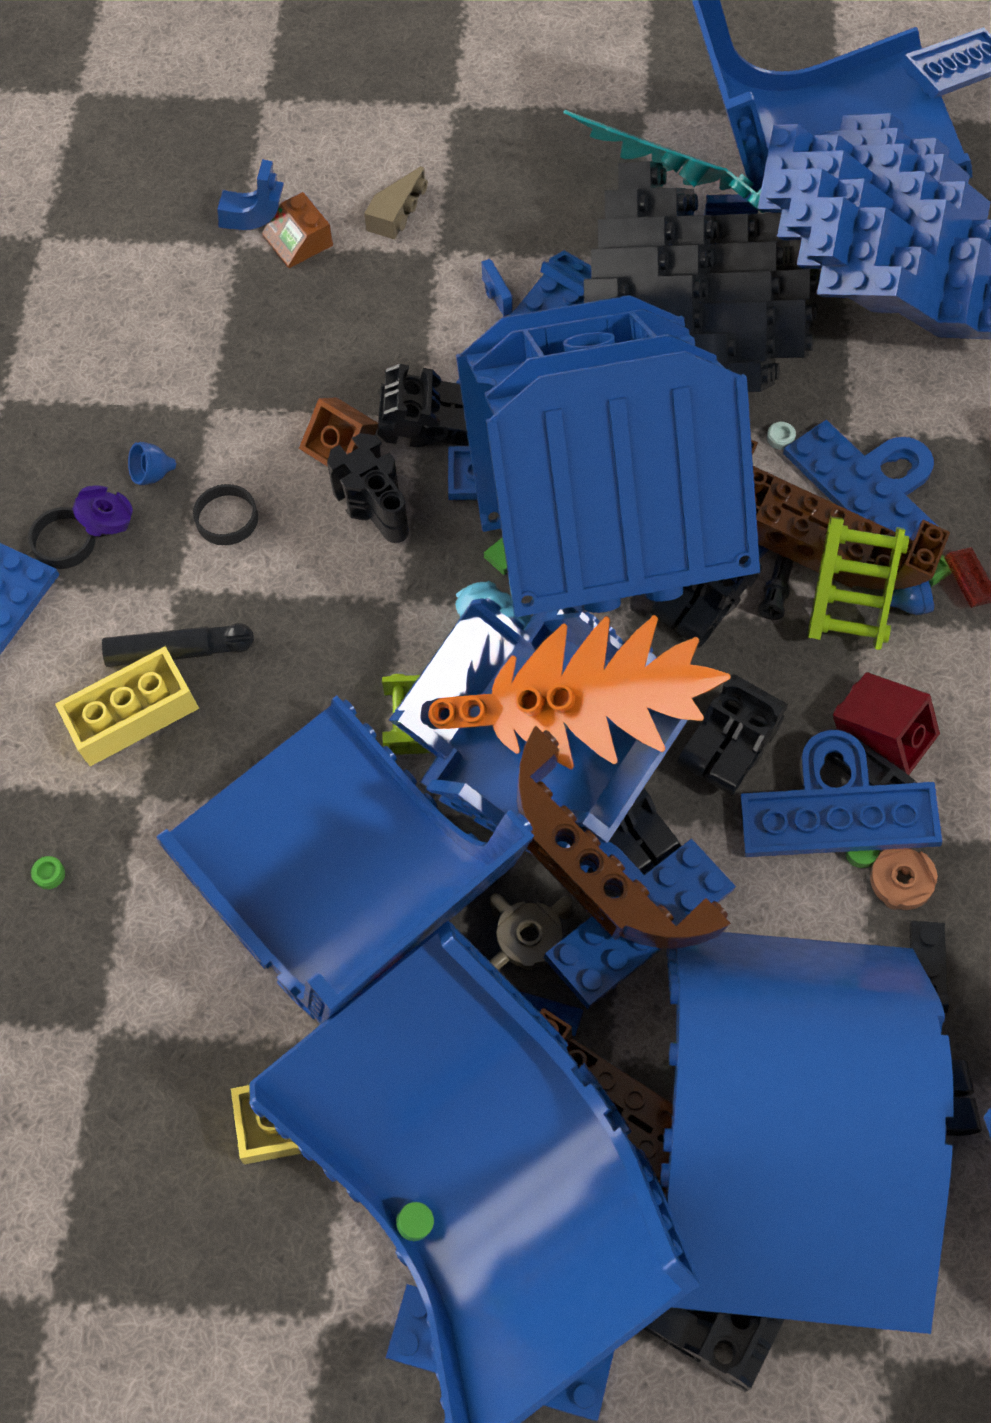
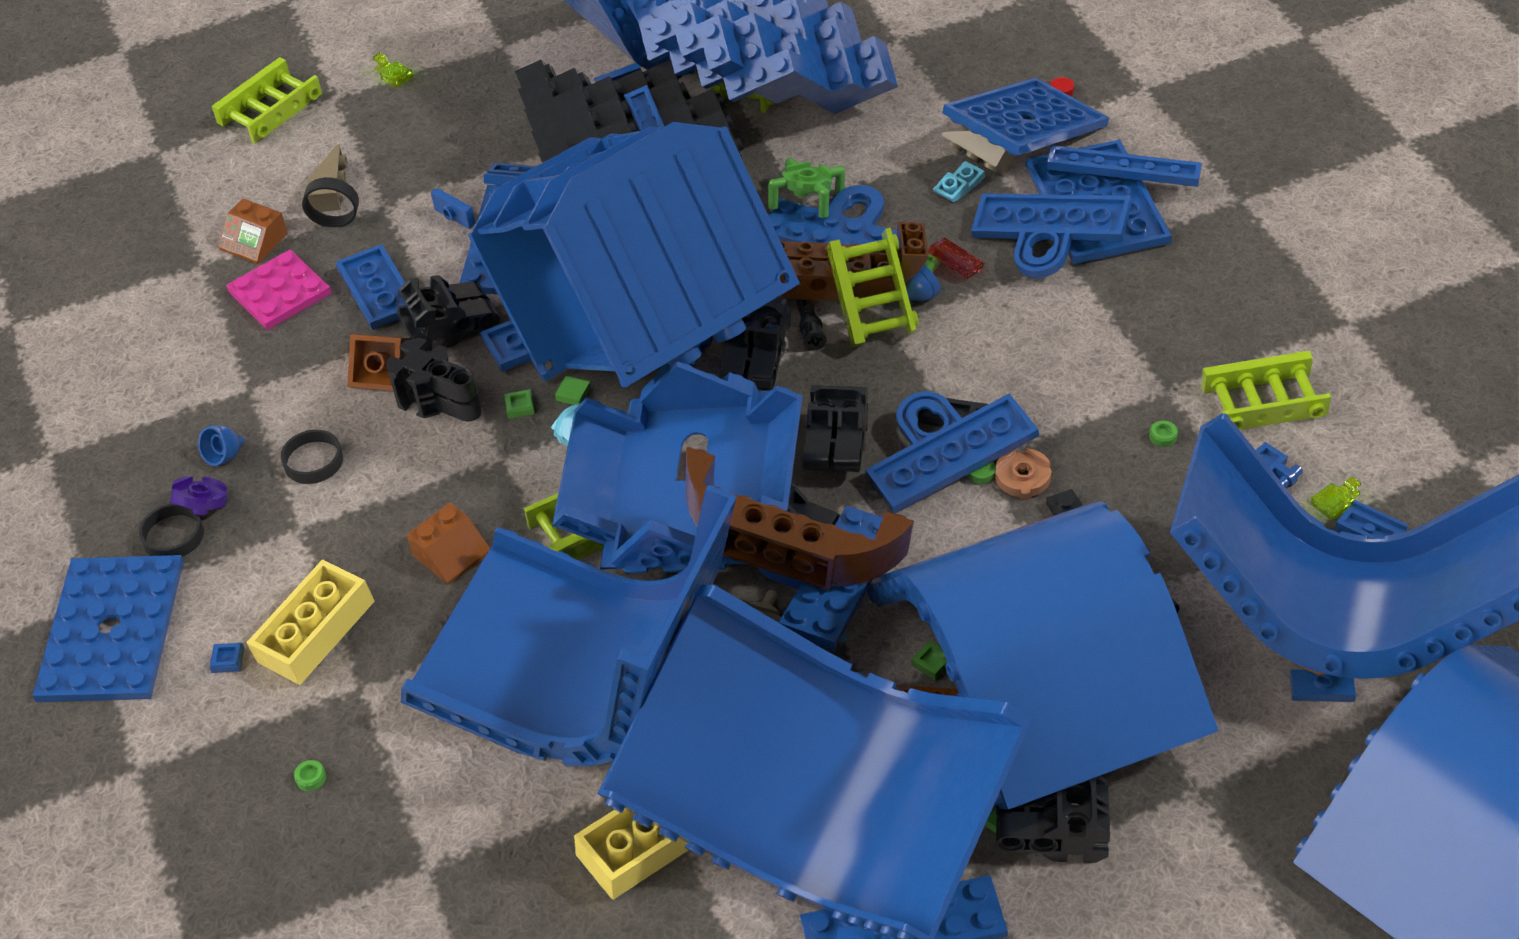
camera: 25 degrees left, 15 degrees down
black piece [102,623,254,667] -> none
blue arch [217,159,284,230] -> none
bright green tile [396,1202,434,1241] -> none
orange plant [429,615,731,769] -> none
teal plant [563,110,765,214] -> none
dark red slope [833,672,940,775] -> none
none -> blue tile [209,643,245,673]
none -> lime fence [212,57,322,144]
none -> dark pink plate [226,249,332,330]
none -> black tyre [302,177,359,227]
none -> blue plate [335,244,405,330]
none -> clear neon green plate [373,52,413,88]
none -> dark orange slope [406,502,490,585]
none -> bright green tile [504,389,535,419]
none -> blue plate [624,85,664,131]
none -> bright green plate [768,158,845,218]

